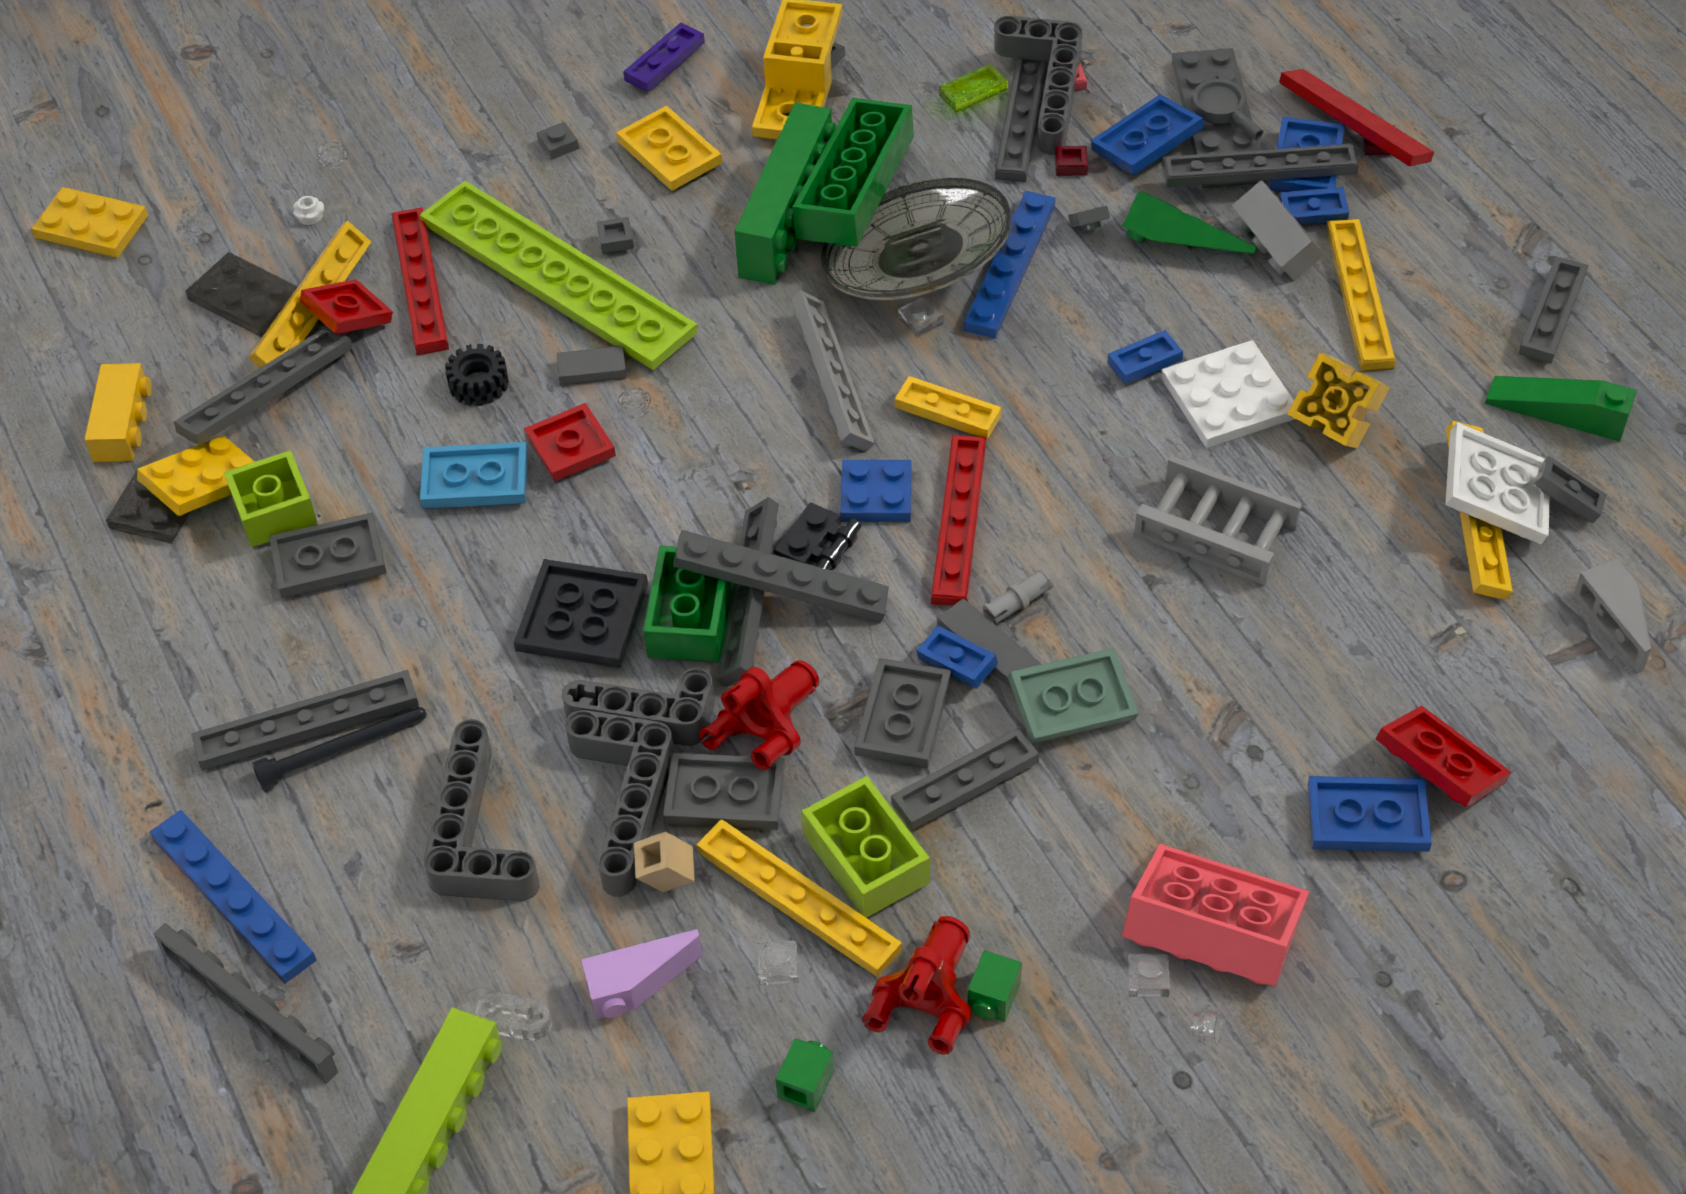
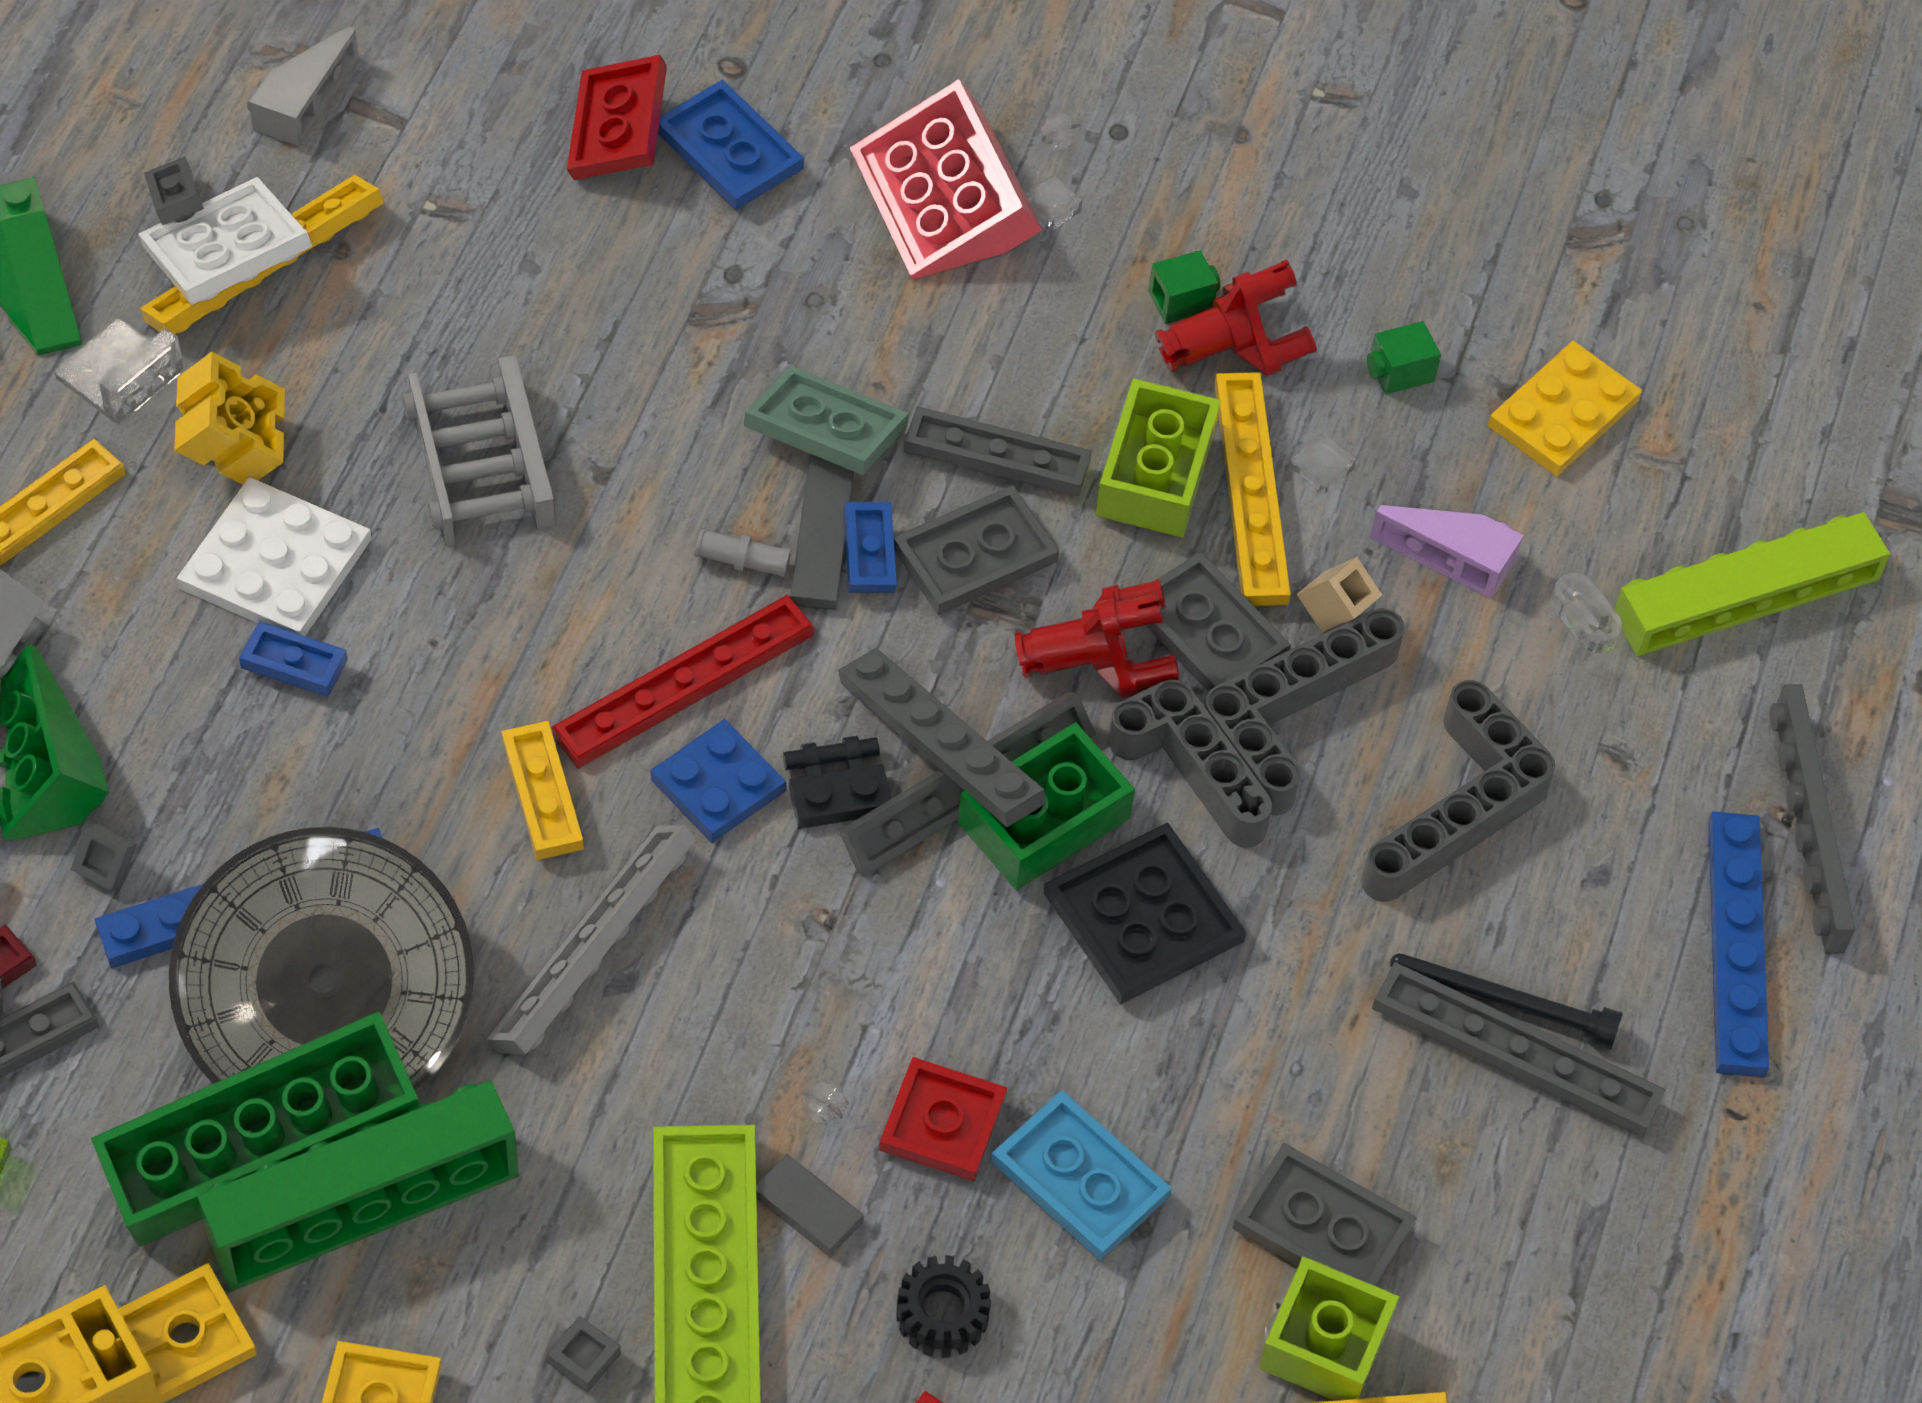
camera: 140 degrees left, 5 degrees up
none -> clear bracket [55,319,184,425]

